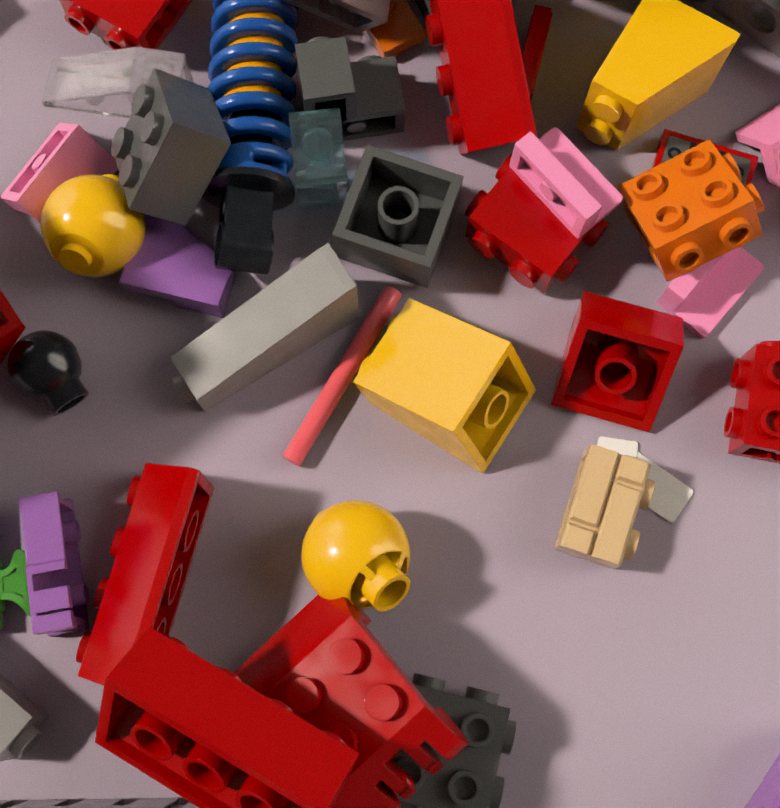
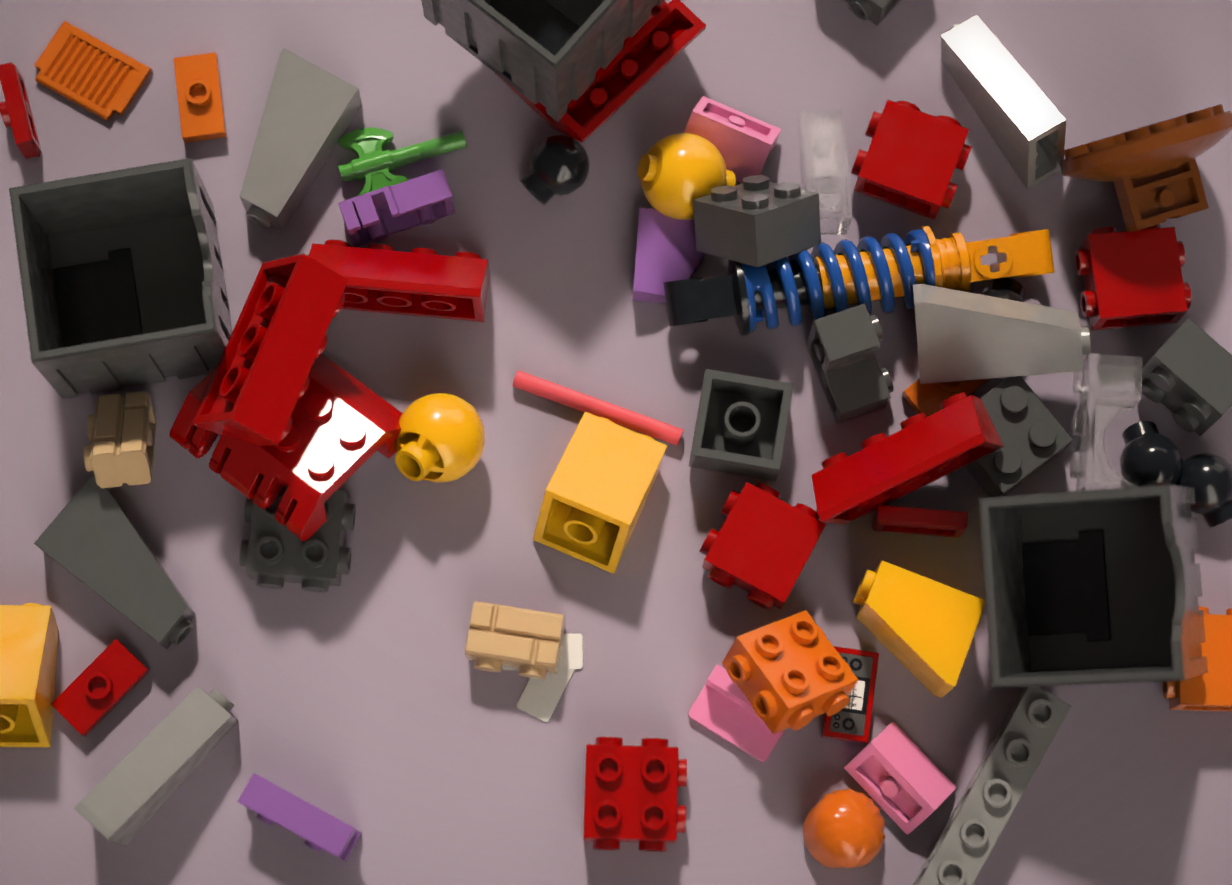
camera: 80 degrees right, 0 degrees up
light grey slope [170,243,359,412] -> none
clear light blue slope [289,108,349,210] -> none
bright pink panel [509,127,623,239] -> none
red slope [551,291,684,433] -> none

